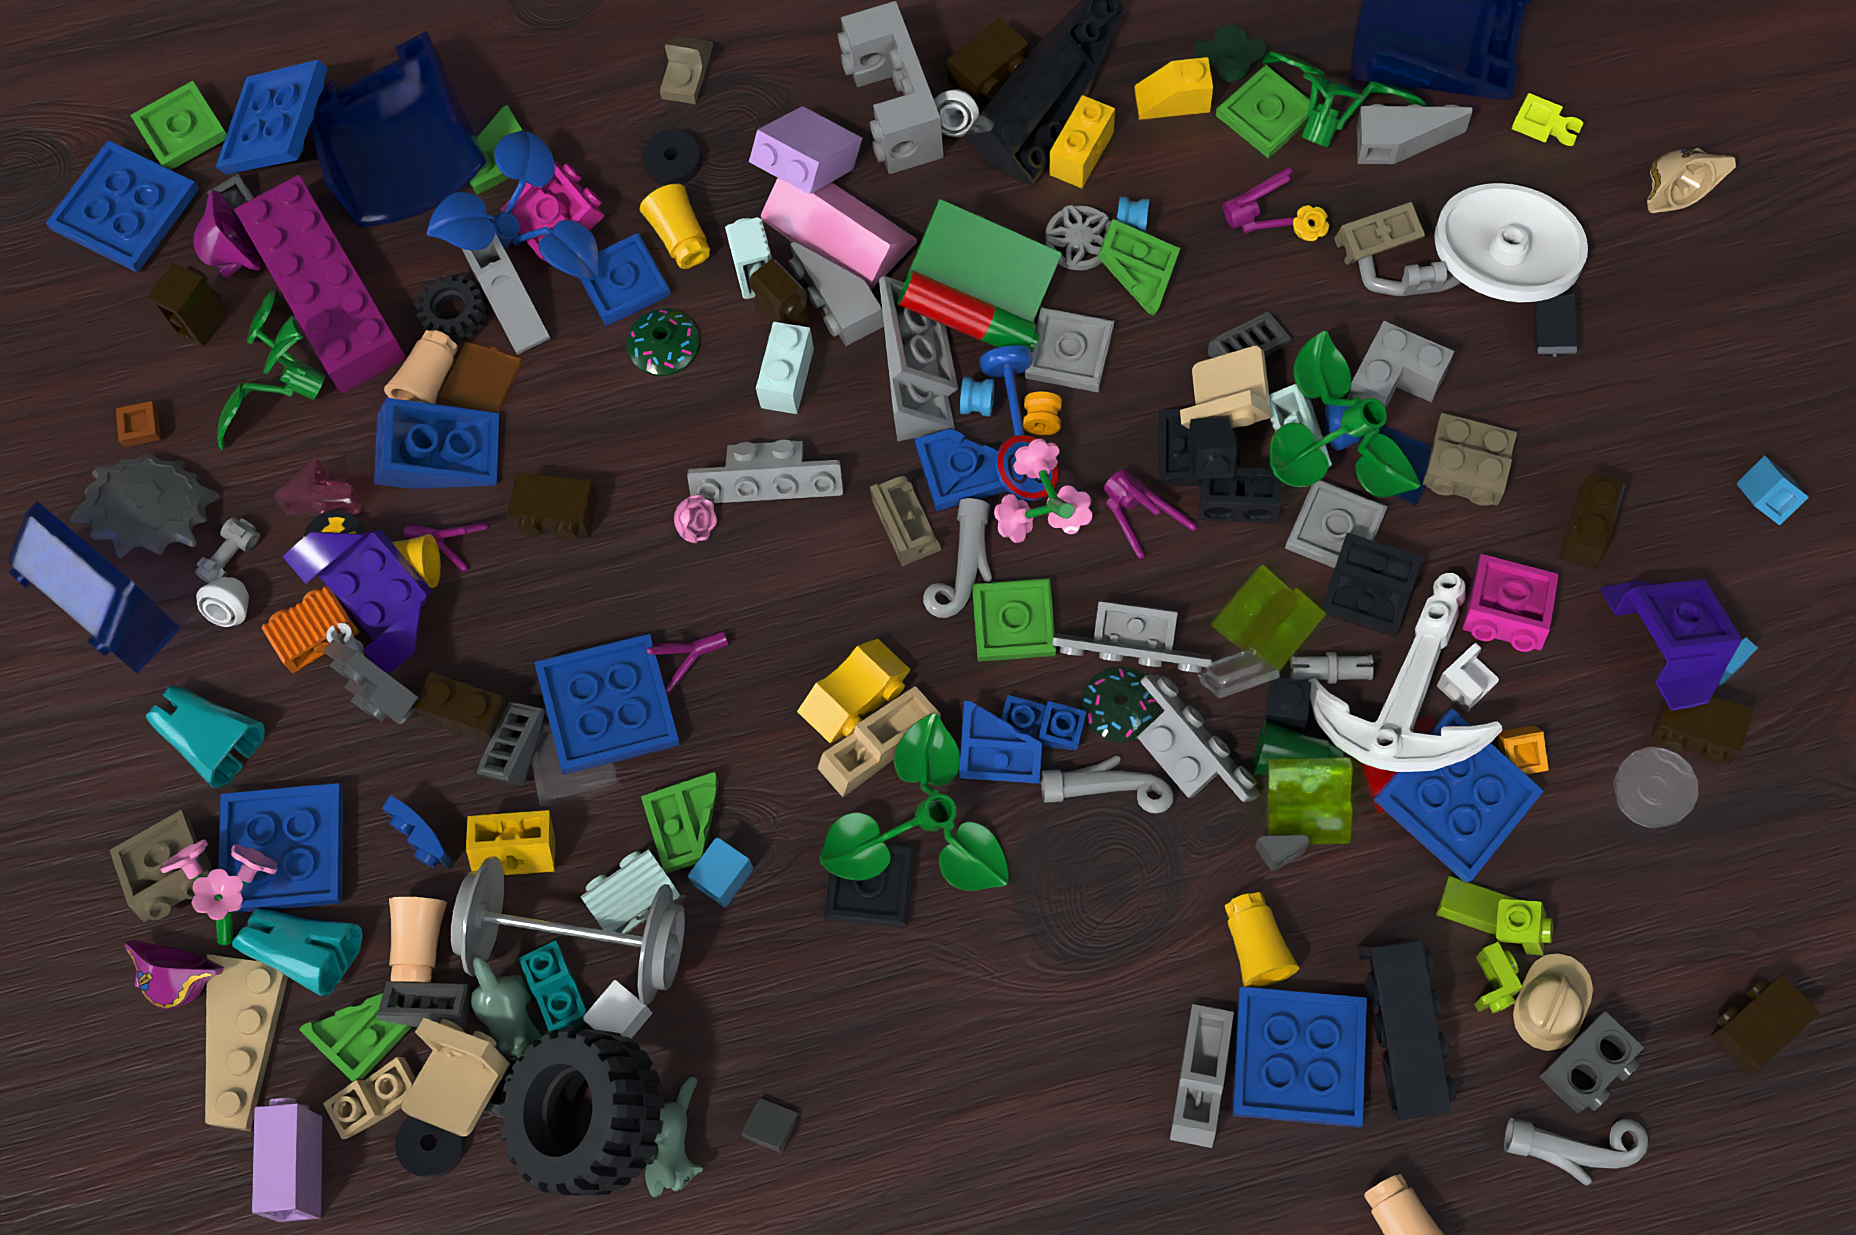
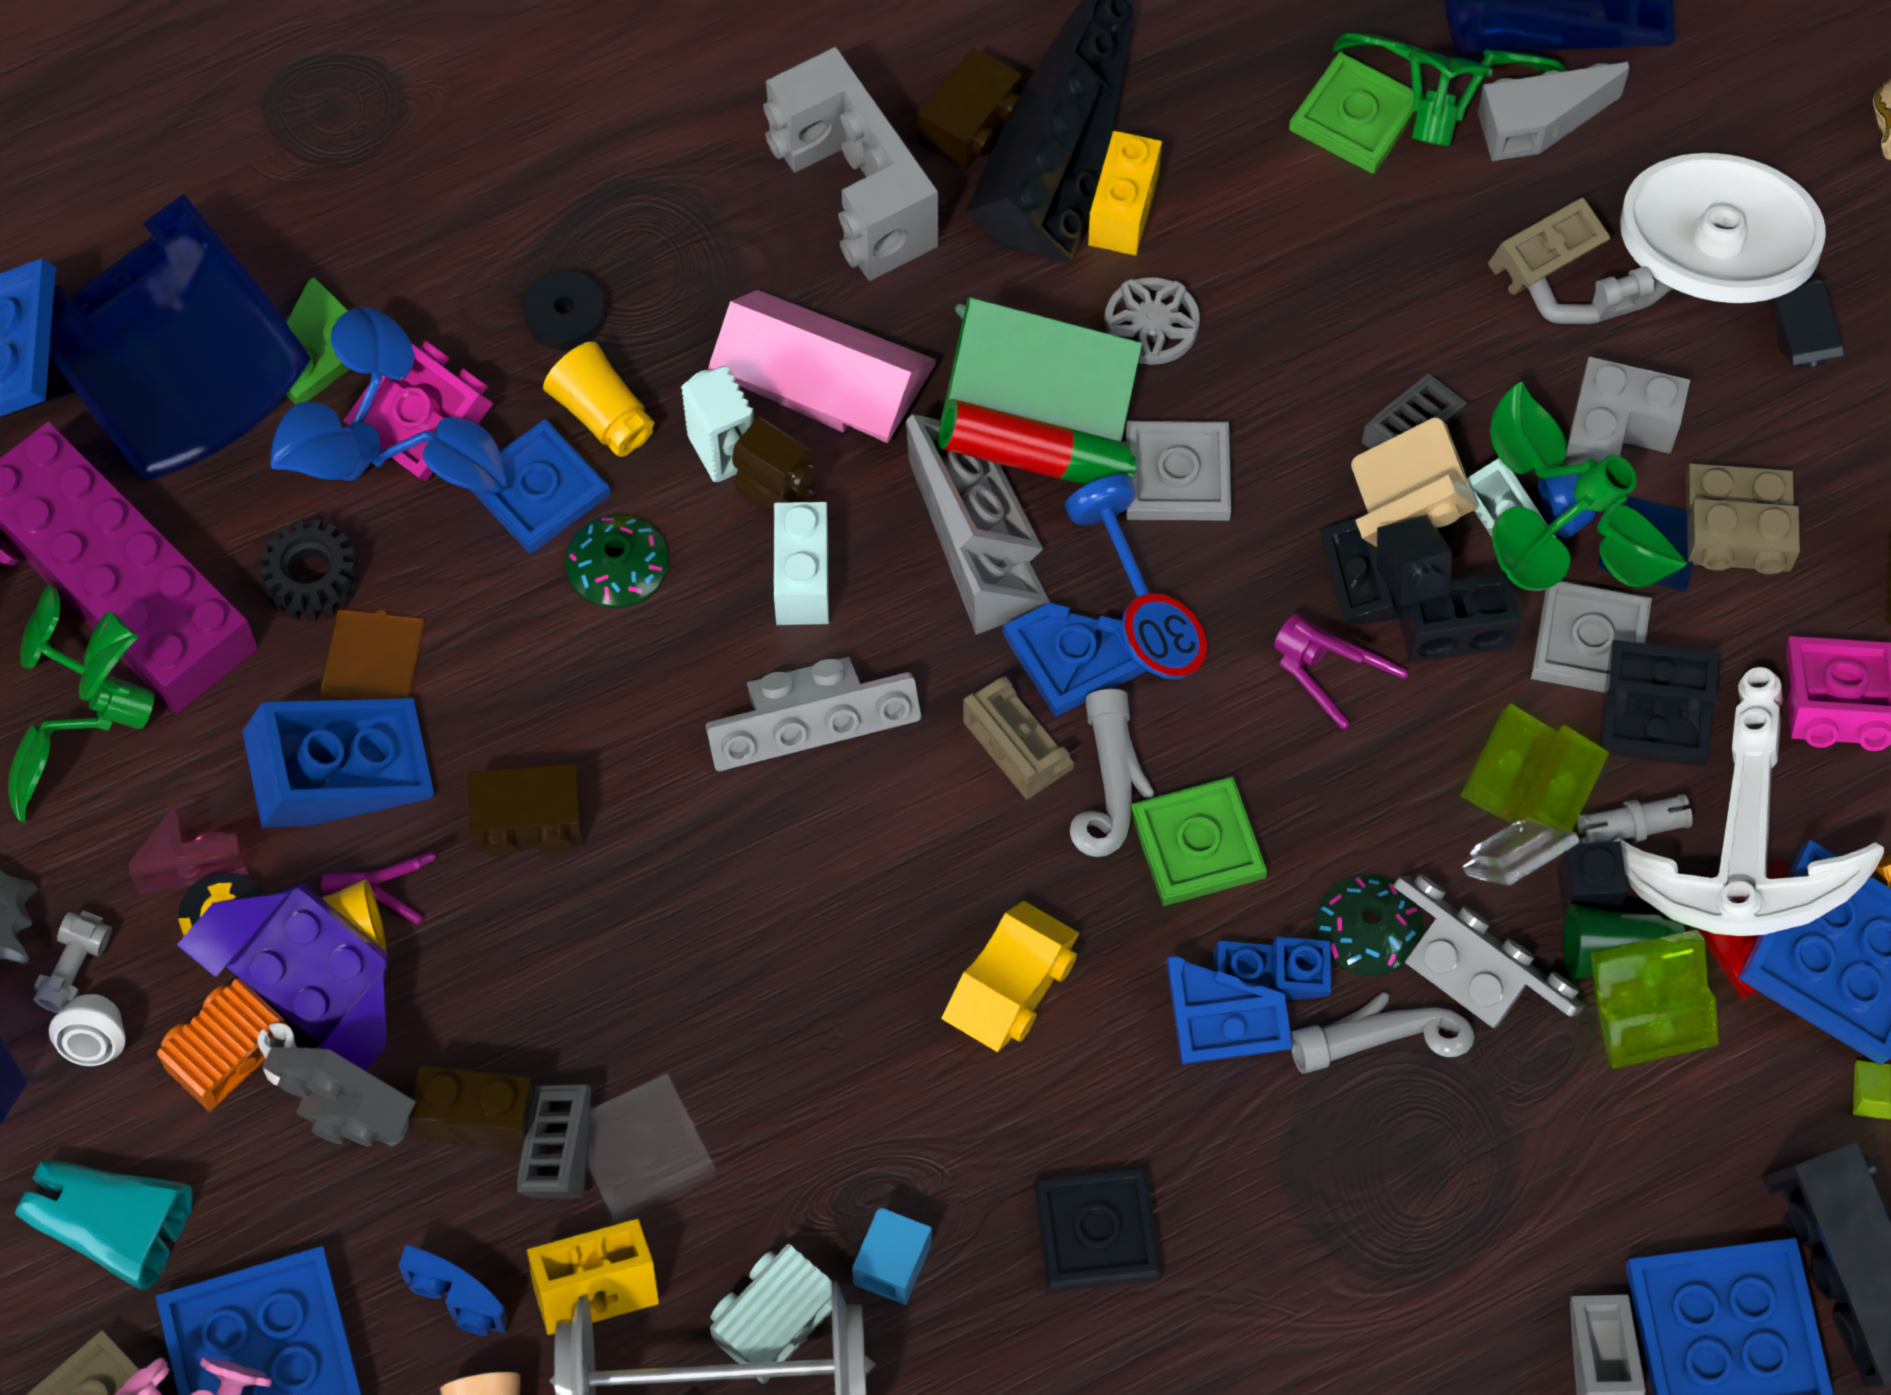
camera: 20 degrees left, 5 degrees down
light nougat plant [384,330,458,404] -> none
light grey slope [462,233,550,355] -> none
blue plate [534,634,679,775] -> none
bright green wing [641,772,718,874] -> none
magenta plant [647,631,728,695] -> none
dark tan slope [660,36,713,105] -> none
bright pink plate [674,495,717,543] -> none
lavender brick [749,106,862,195] -> none
light grey slope [789,242,884,346] -> none
tan slope [818,686,941,797] -> none
green plant [819,713,1009,891] -> none
white cone [934,89,979,137] -> none
dark azure wheel [960,377,994,417] -> none
bright pink plant [994,439,1093,543] -> none
light orange wheel [1023,391,1062,436] -> none
light grey bracket [1052,600,1211,673] -> none
bright green wing [1097,219,1180,315] -> none
dark azure wheel [1117,196,1149,233] -> none
yellow slope [1134,57,1213,120] -> none
clear green plate [1194,24,1266,81] -> none
magenta plant [1223,168,1295,234] -> none
yellow plant [1225,892,1299,988] -> none
dark grey slope [1255,835,1310,872] -> none
yellow plate [1293,205,1329,241] -> none
white panel [1437,643,1499,713] -> none
neon yellow plate [1512,93,1583,146] -> none

